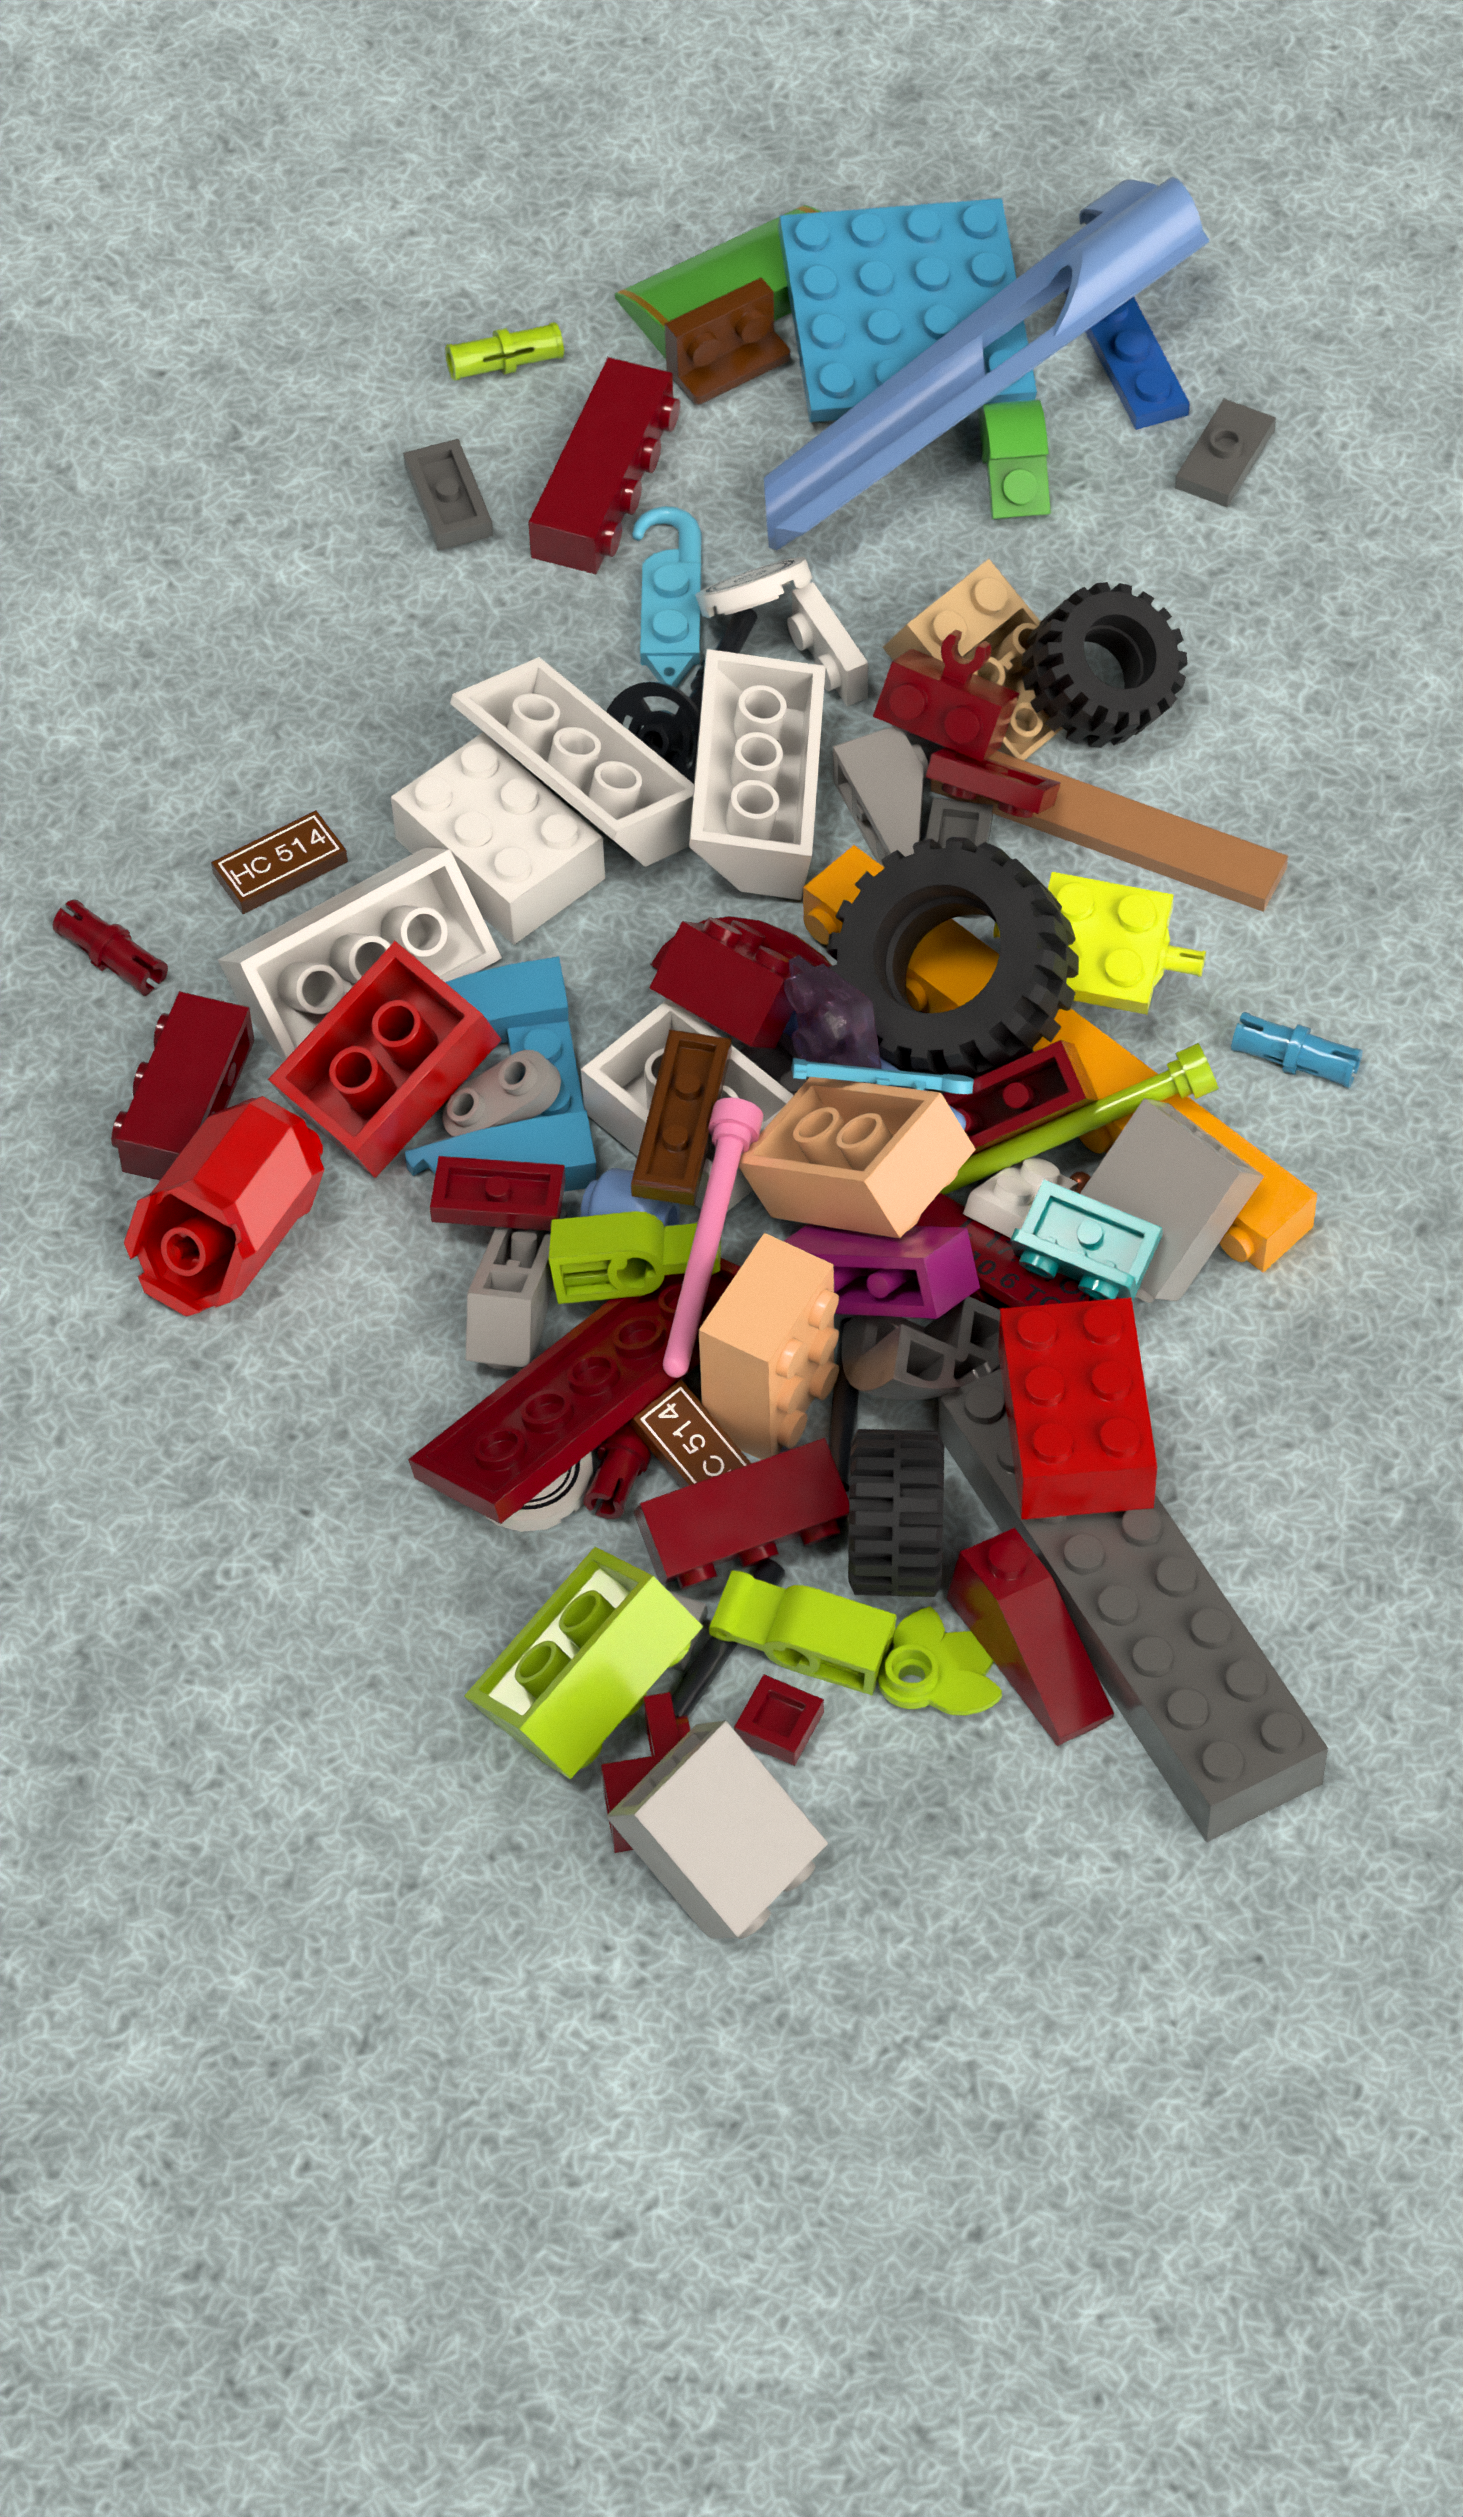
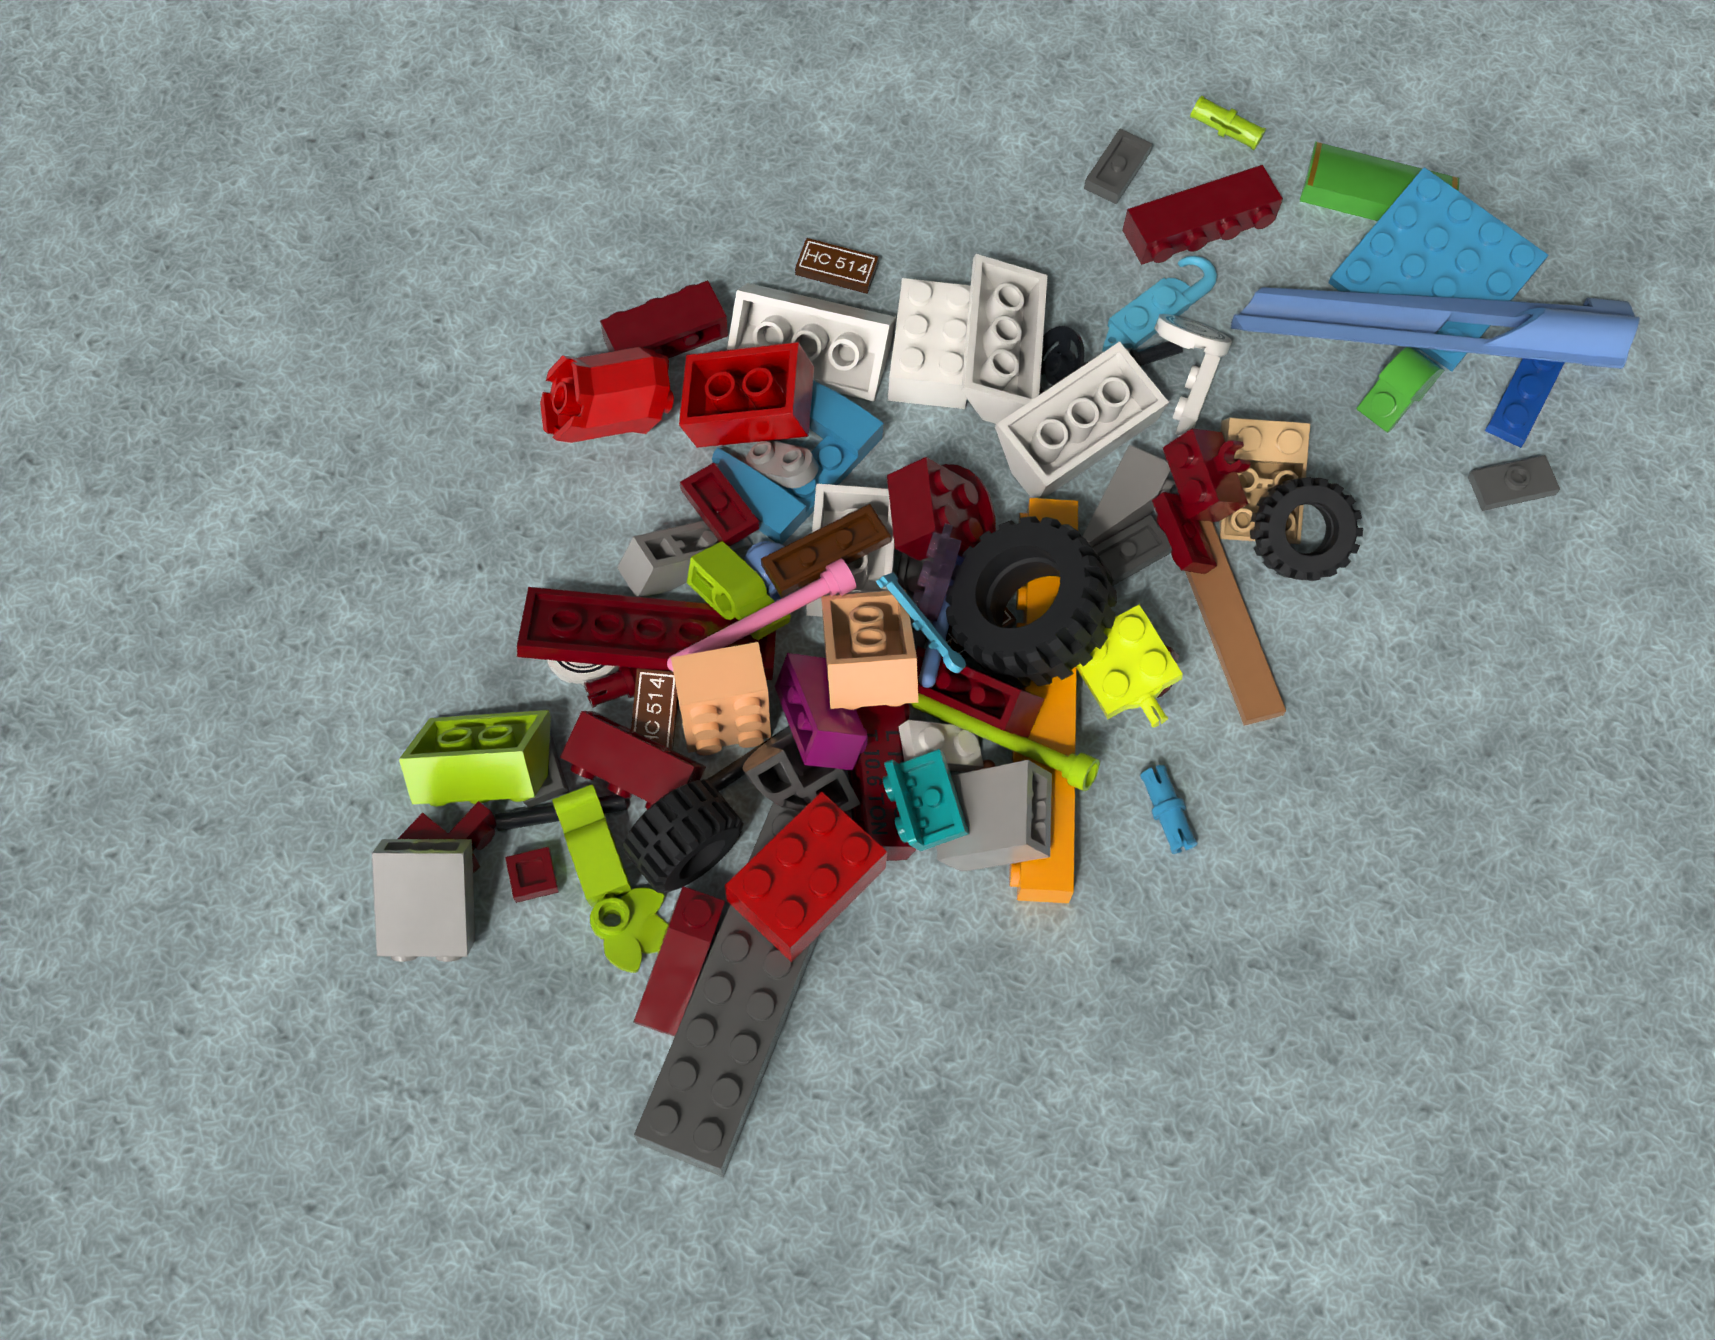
camera: 45 degrees right, 10 degrees up
dark red pin [53,899,168,996] -> none
reddish brown bracket [664,277,791,405] -> none

